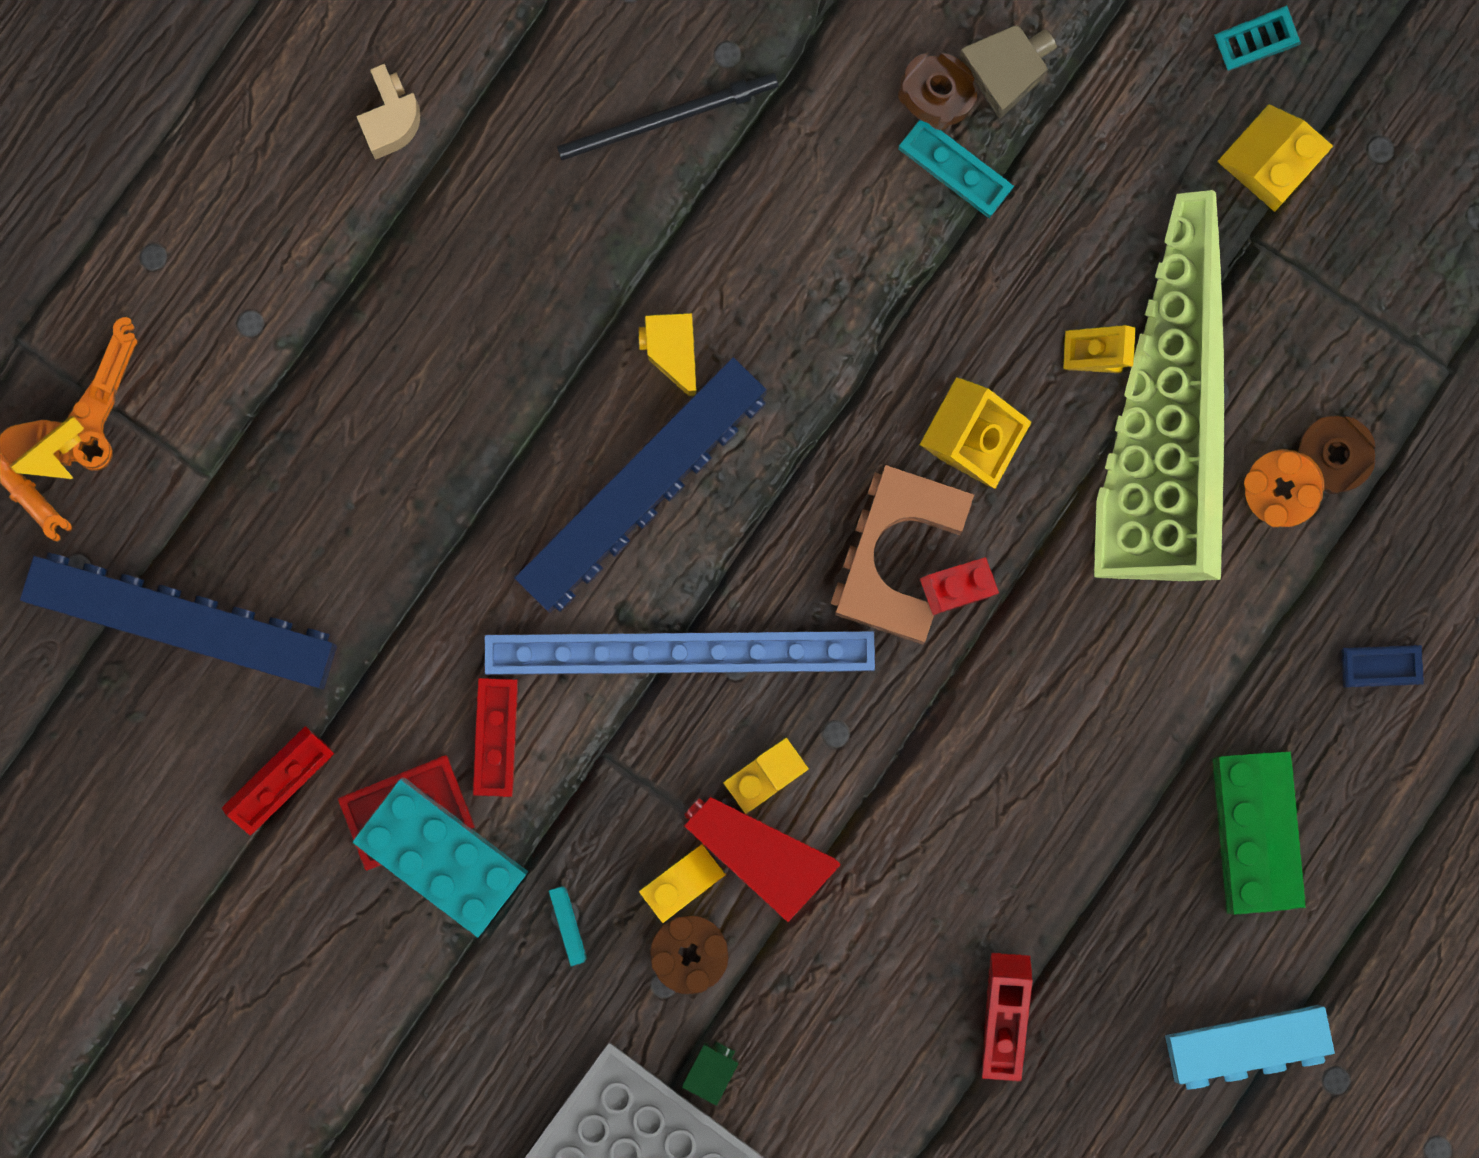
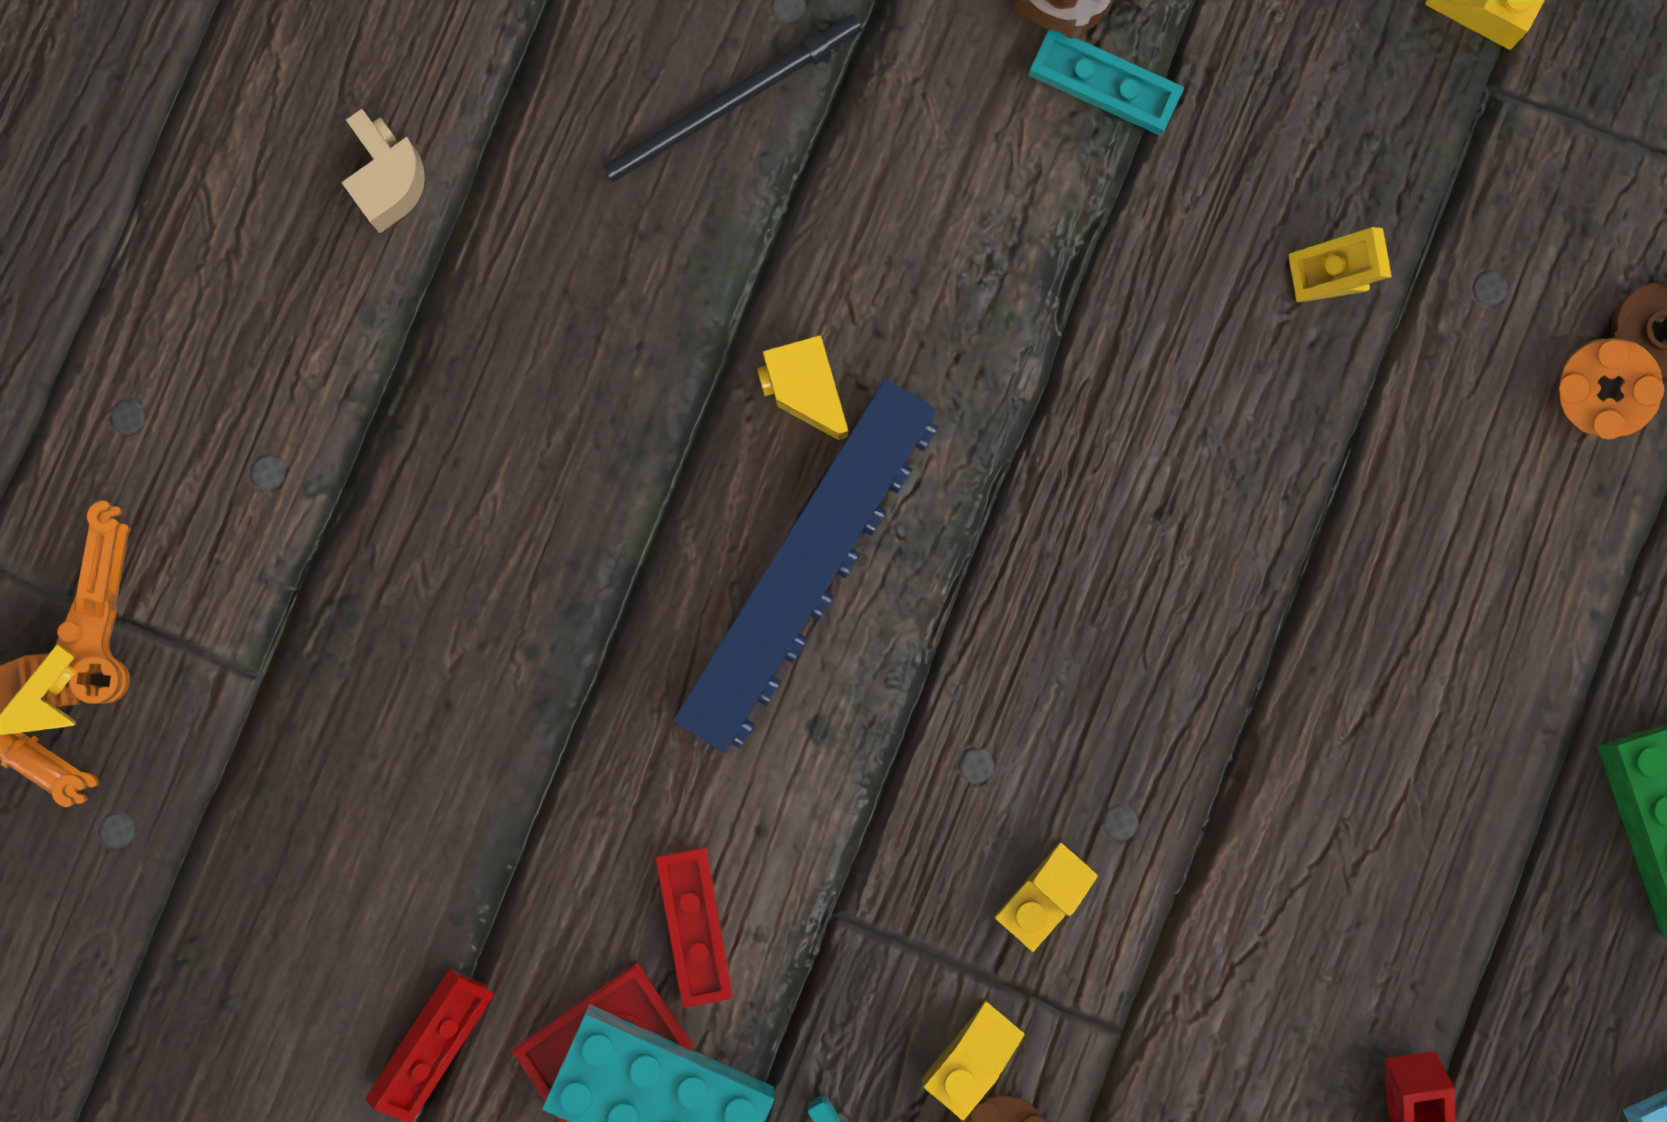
camera: 15 degrees left, 0 degrees up
dark blue brick [20,552,337,690] -> none
medium blue plate [485,631,875,675] -> none
red slope [684,797,841,922] -> none
nougat arch [831,465,974,645] -> none
yellow slope [919,377,1031,489] -> none
red plate [920,557,999,615] -> none
yellowish green wedge [1094,190,1224,581] -> none

